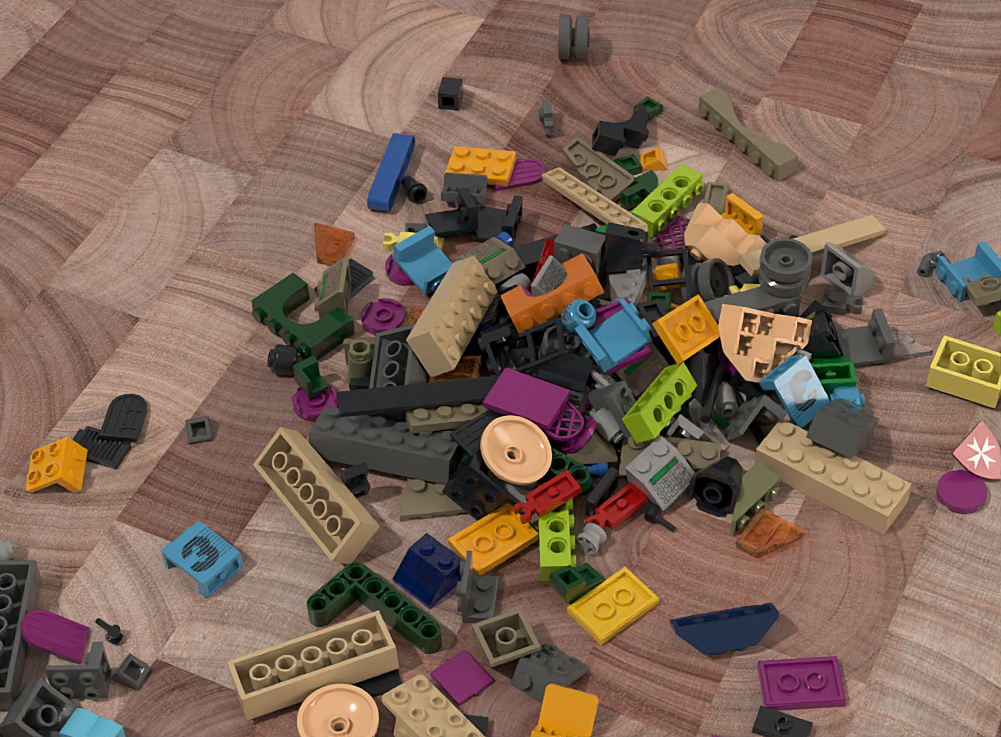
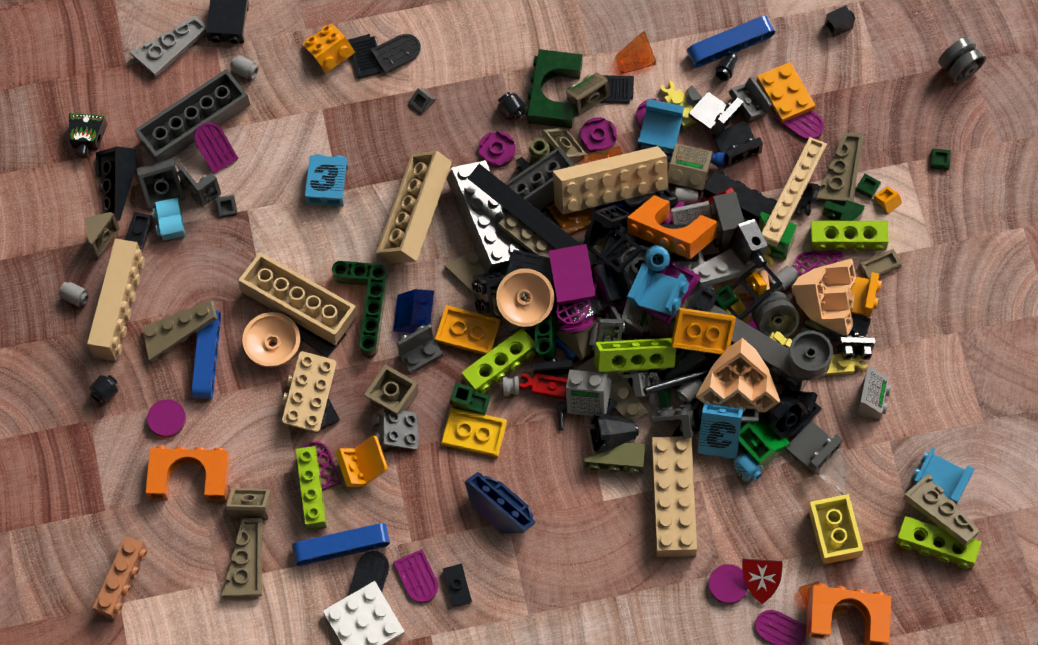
camera: 55 degrees right, 20 degrees up
black hand [95,618,124,646] -> none
dark green panel [293,356,329,399] -> none
black slope [341,462,371,499] -> none
magenta piece [430,649,494,706] -> none
red plate [513,470,582,524] -> none
dark grey plate [538,99,554,136] -> none
black arch [592,104,649,156] -> none
dark tan arch [698,87,799,182] -> none
clear orange wing [736,508,804,559] -> none
tan tile [738,215,886,276] -> none
magenta tile [757,656,846,711] -> none
dark grey brick [806,398,879,458] -> none
dark grey plate [822,290,863,315] -> none
dark grey arm [917,251,946,277] -> none

